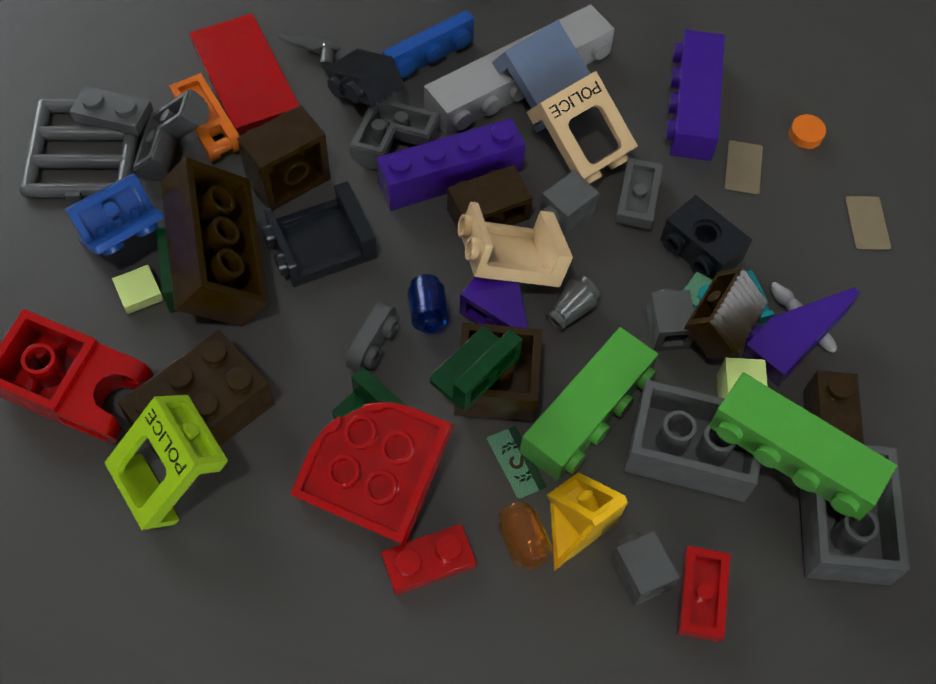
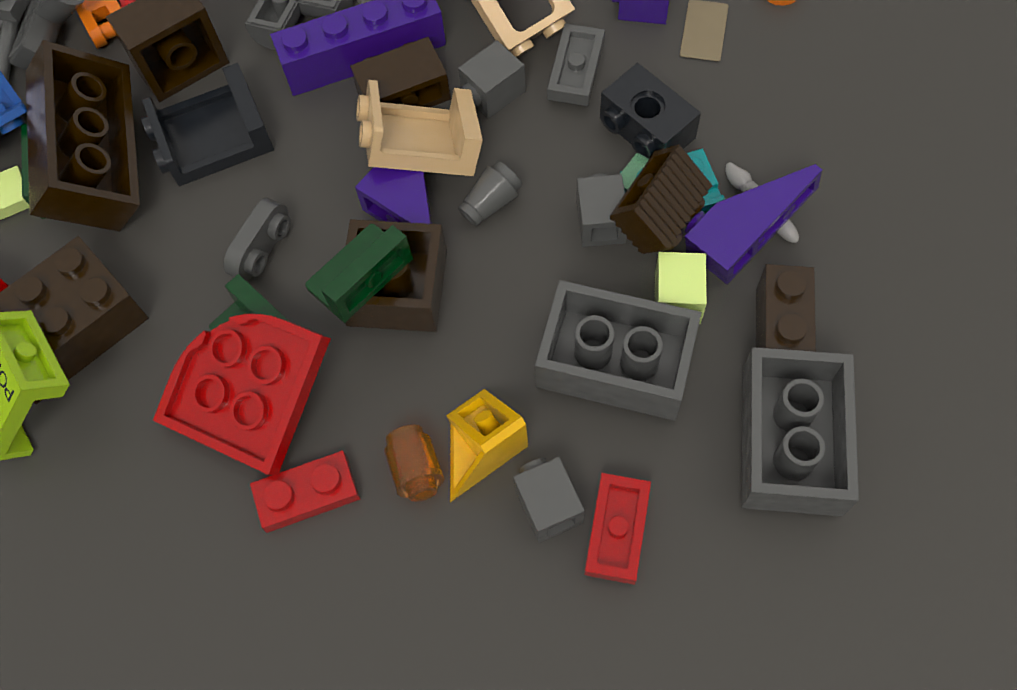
camera: 10 degrees right, 5 degrees up
clear blue brick [407,274,450,334] -> none
clear green sticker [487,426,547,499] -> none
bright green brick [519,327,659,482] -> none
bright green brick [708,372,898,521] -> none
dark tan sticker [845,196,891,250] -> none

